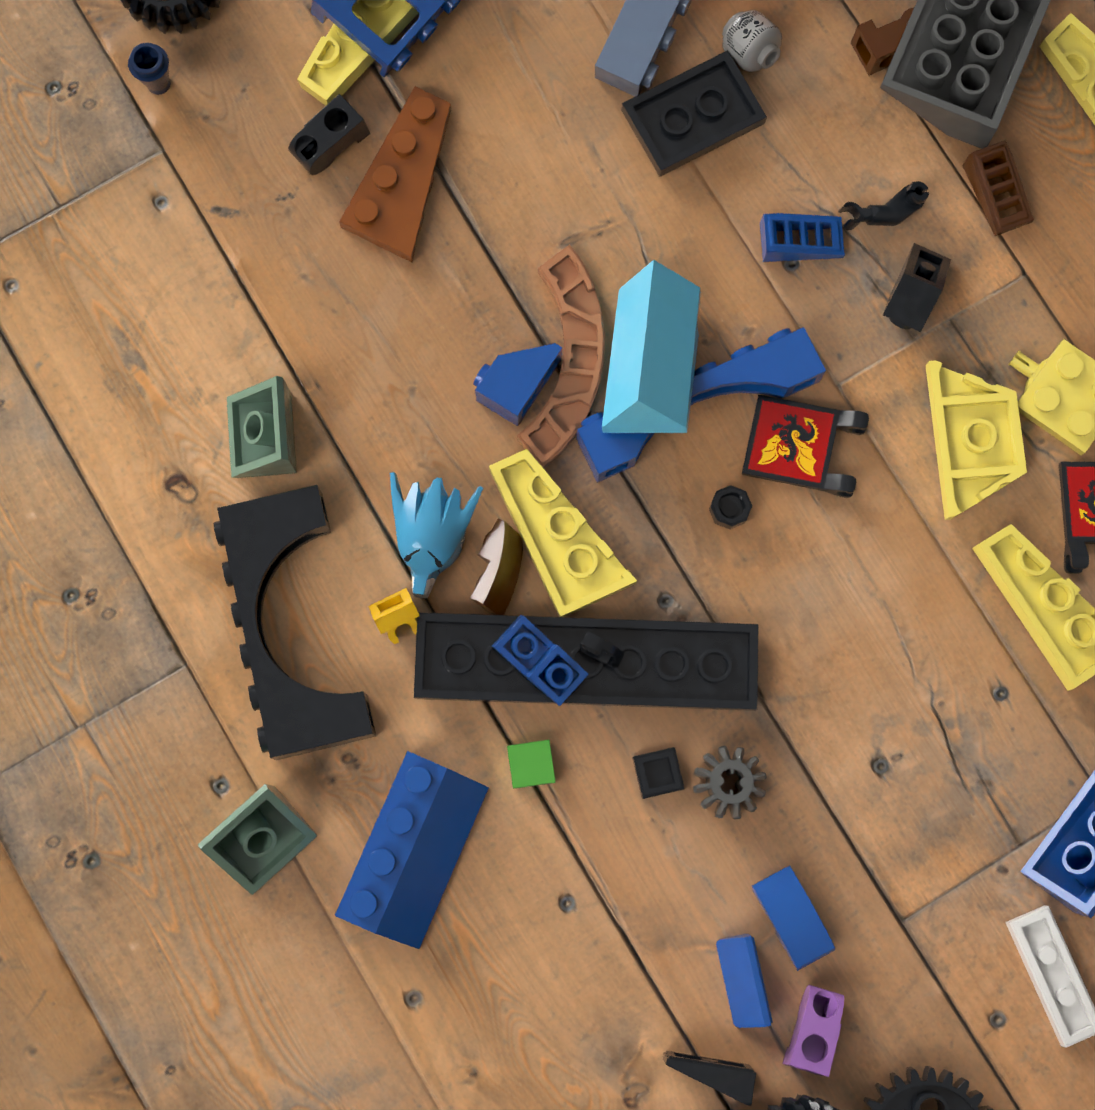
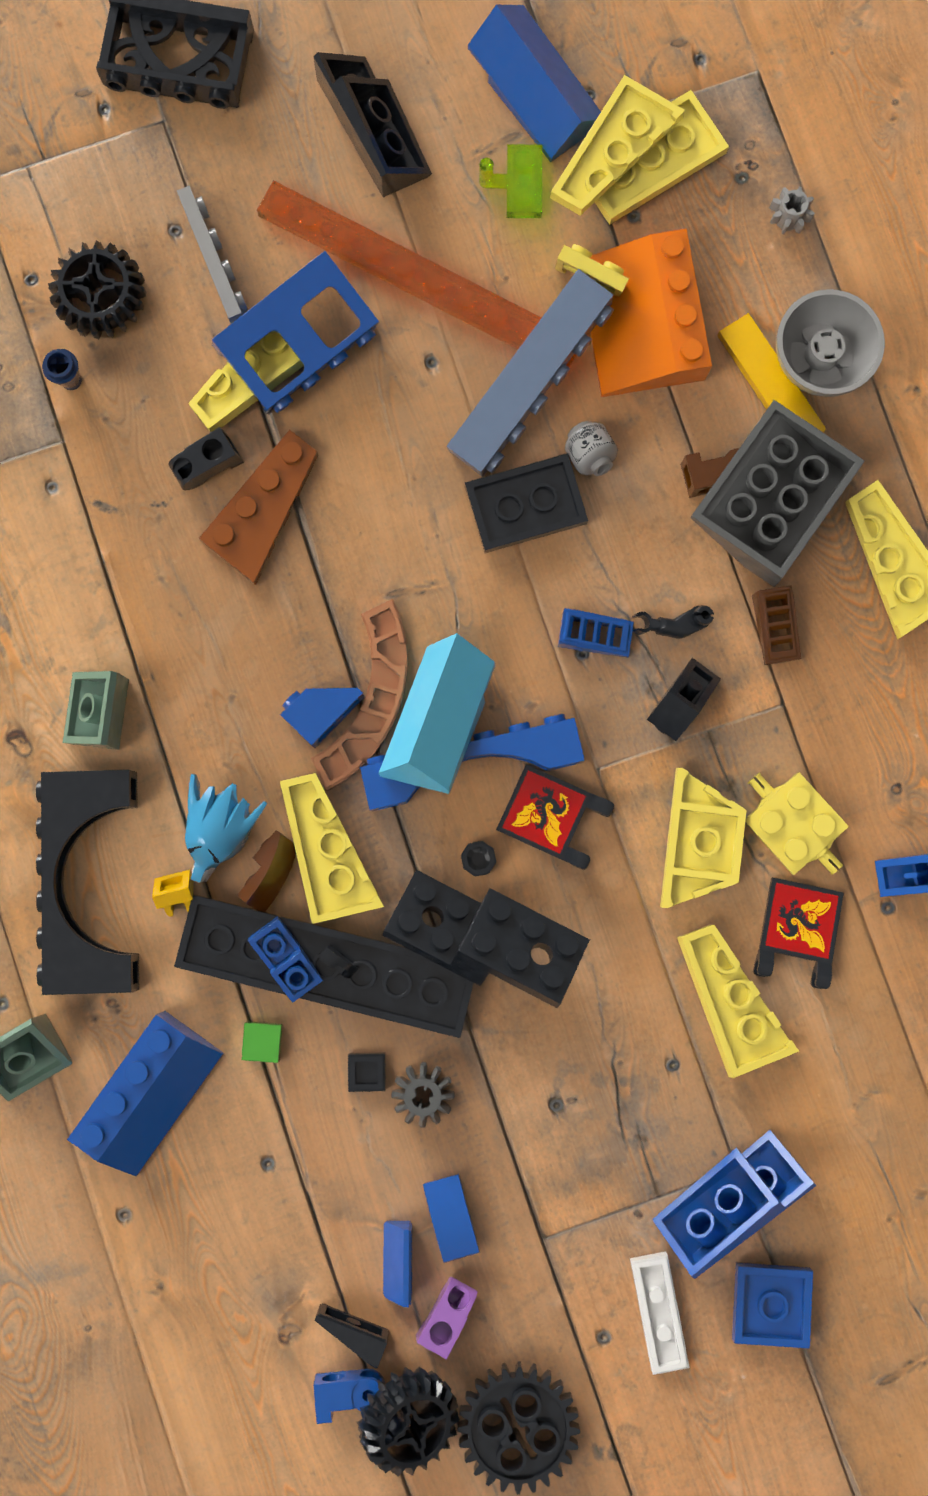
camera: 15 degrees right, 5 degrees up
none -> black bracket [382,870,590,1008]

